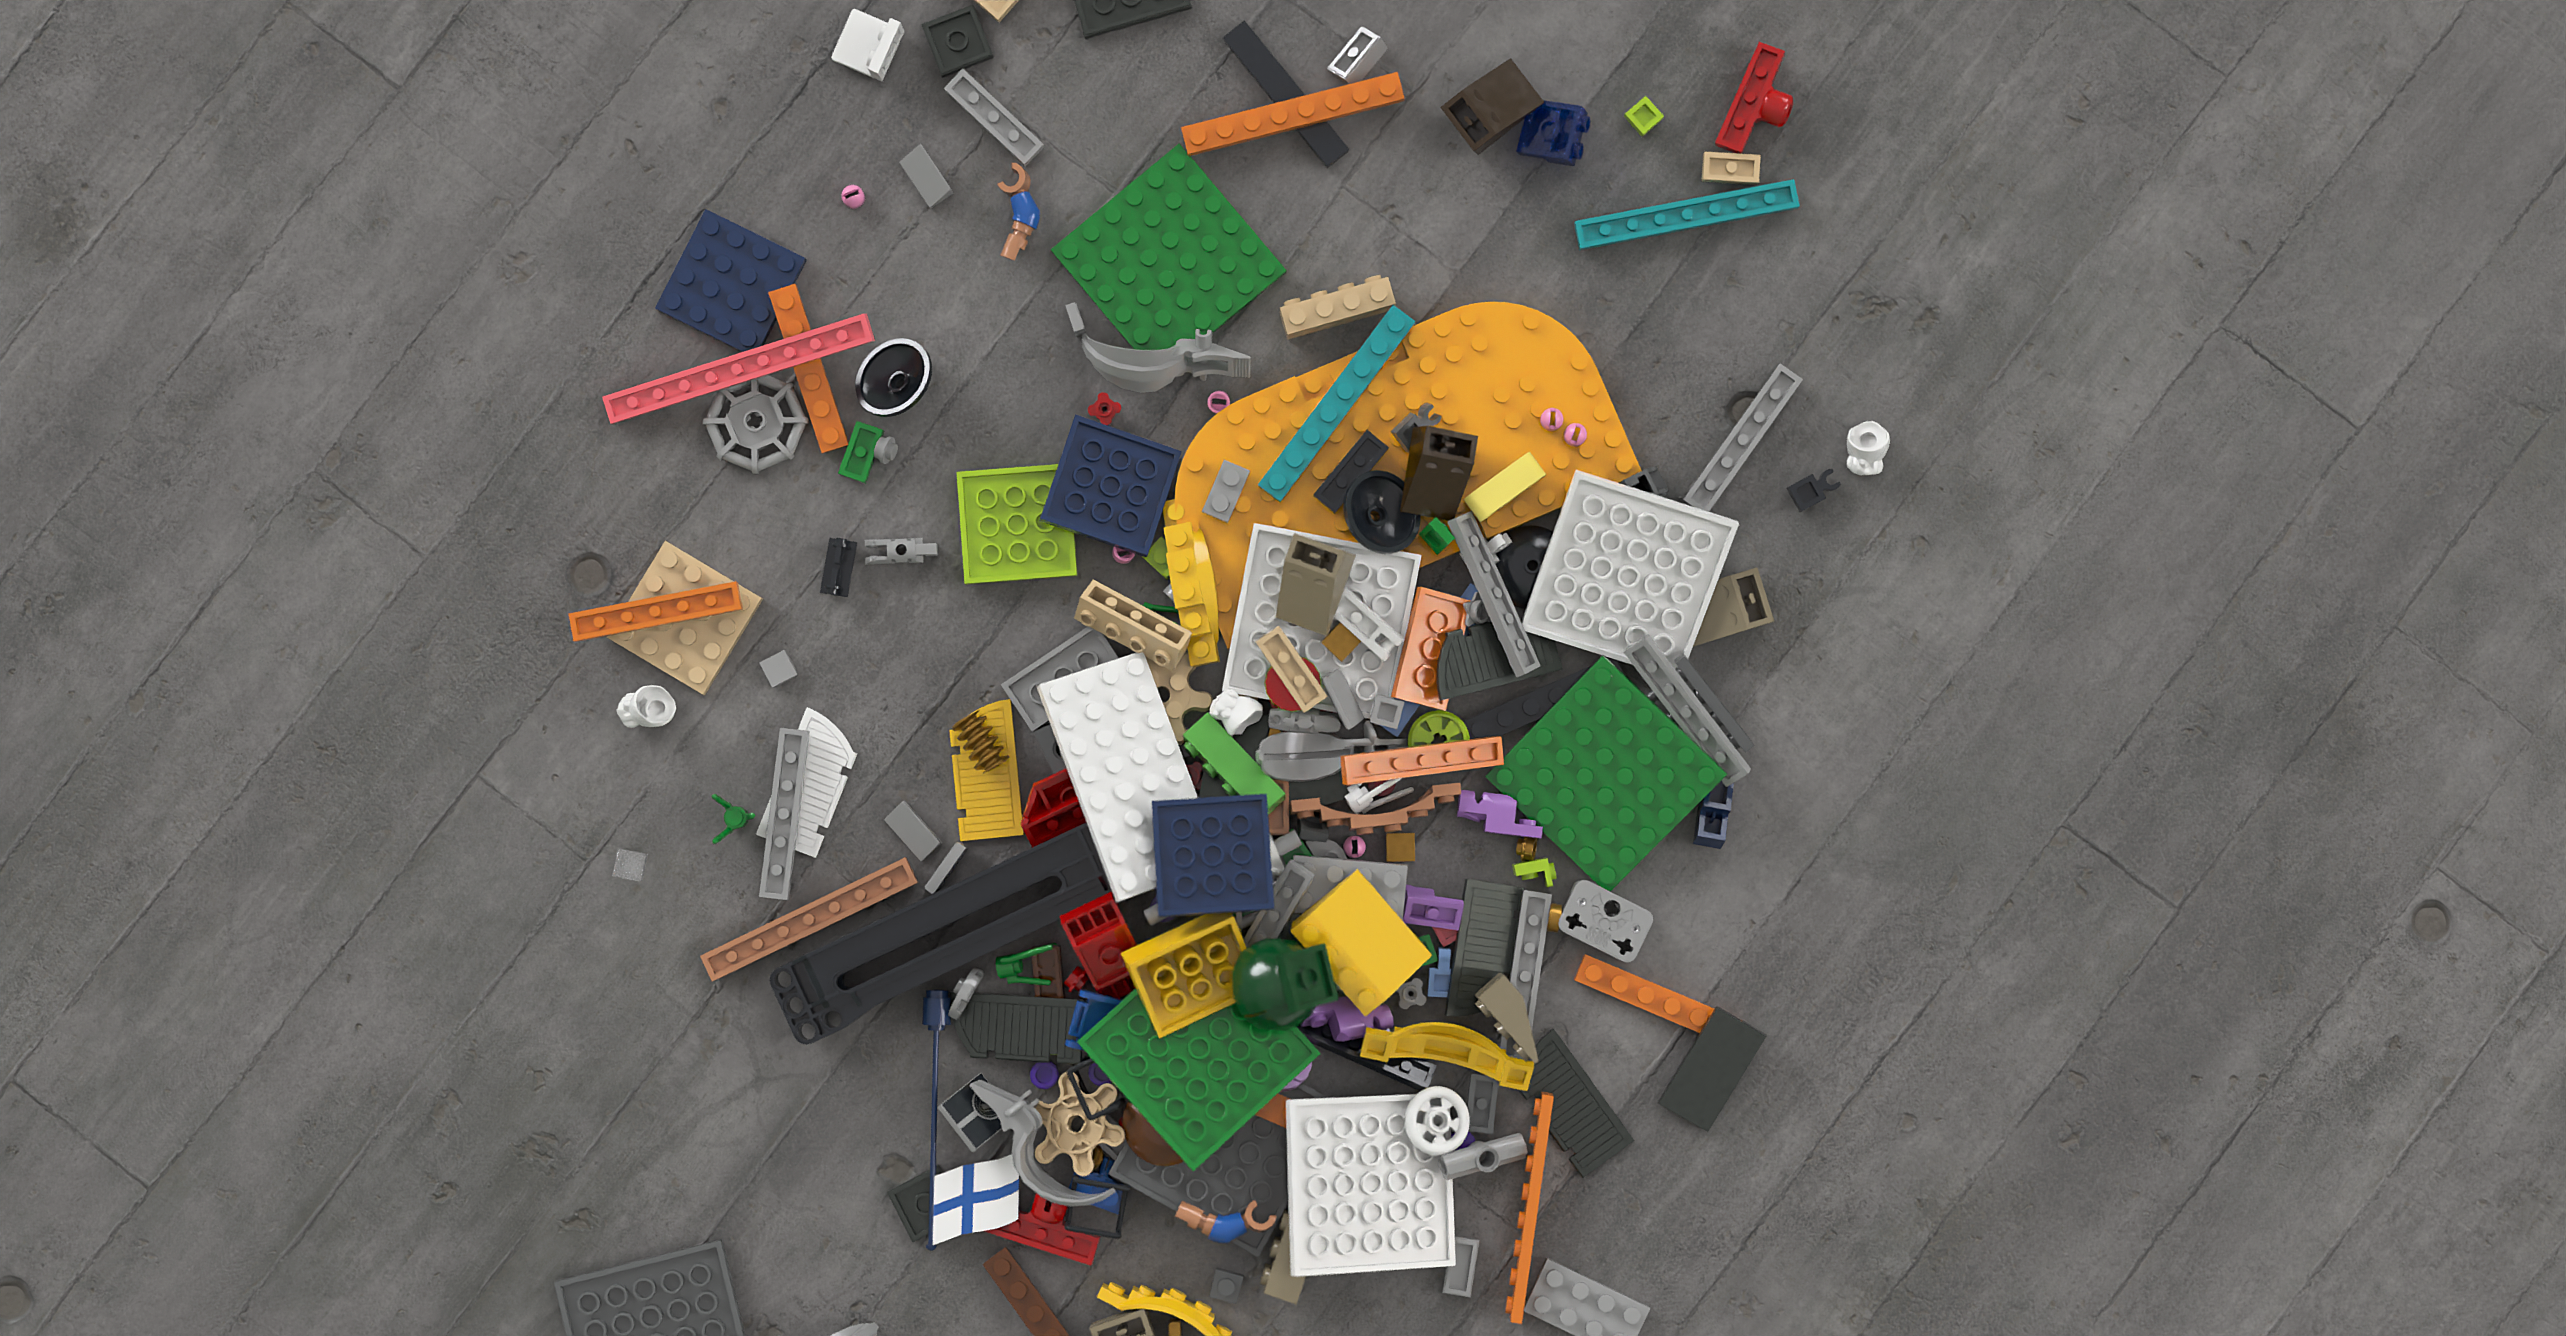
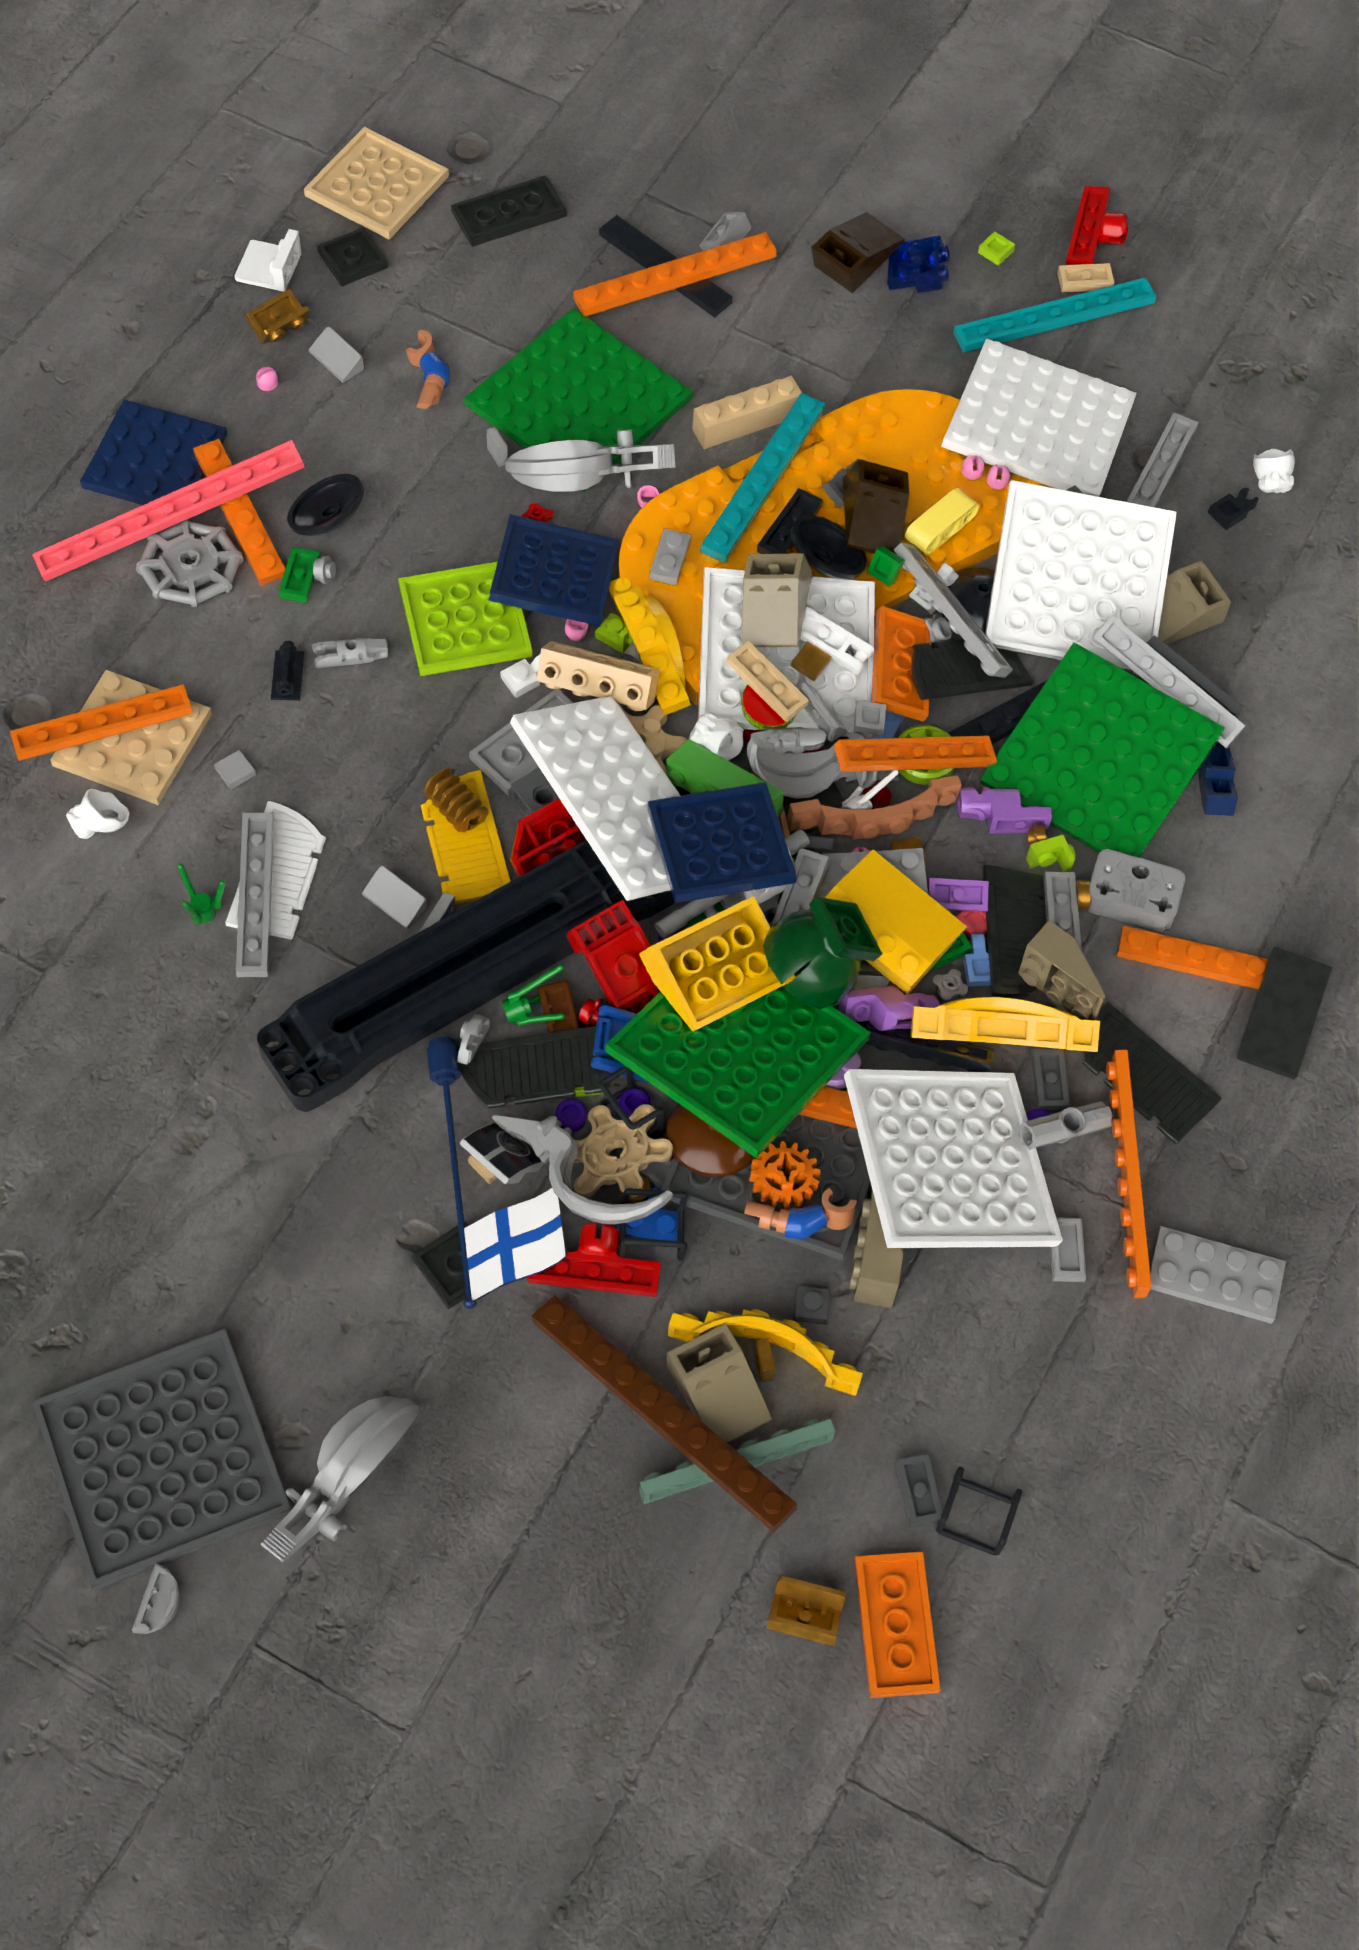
camera: 10 degrees left, 25 degrees down
clear plate [612,848,648,882] -> none
nougat plate [700,857,919,981] -> none
light grey plate [944,69,1044,167] -> none
white plate [1405,1086,1470,1155] -> none
none -> pearl gold bracket [244,288,310,344]
none -> white plate [500,654,540,698]
none -> orange gear [749,1141,821,1210]
none -> white plate [941,338,1137,497]

